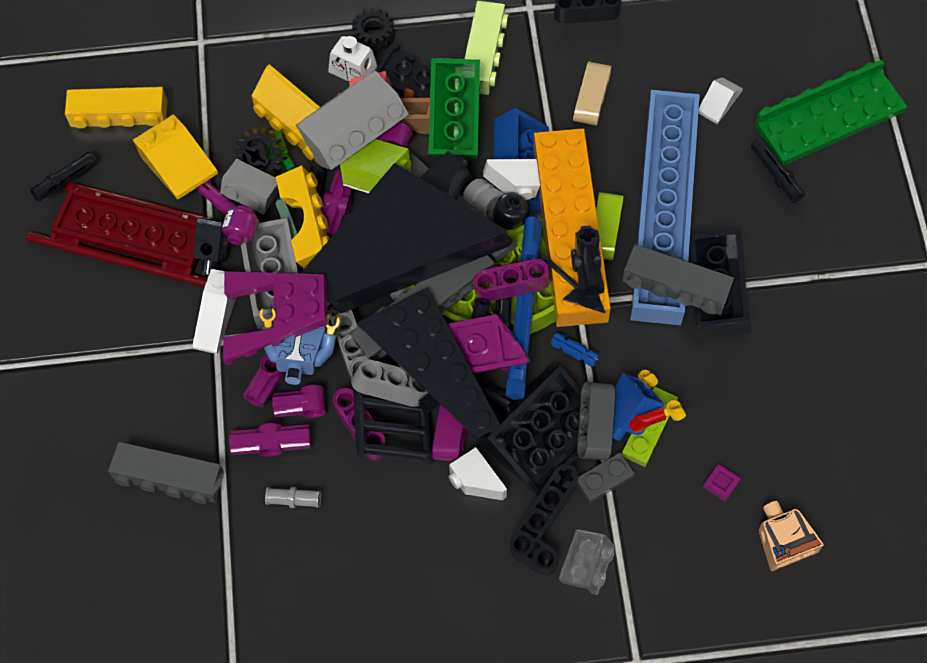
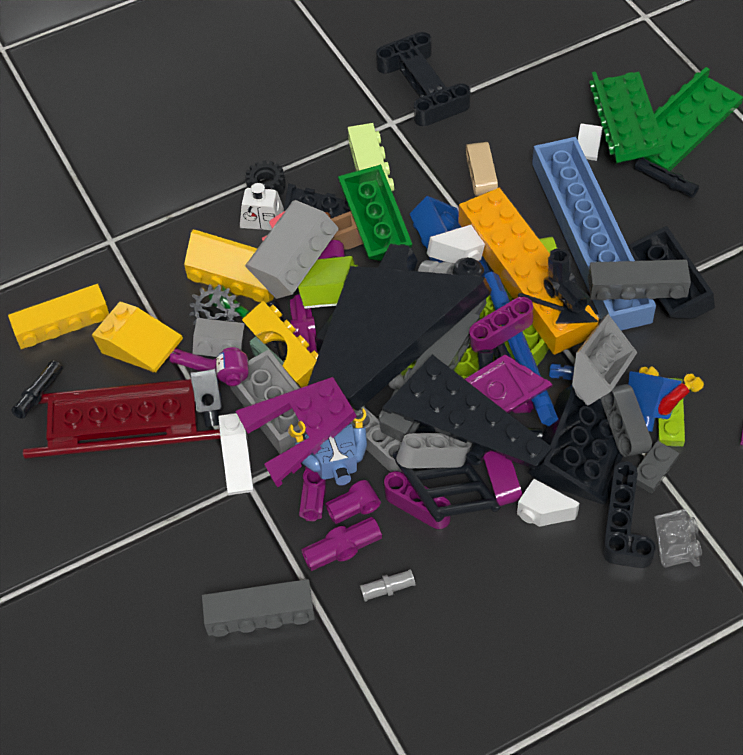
camera: 20 degrees left, 10 degrees down
none -> light grey slope [572,314,637,406]
none -> green bracket [589,72,666,163]

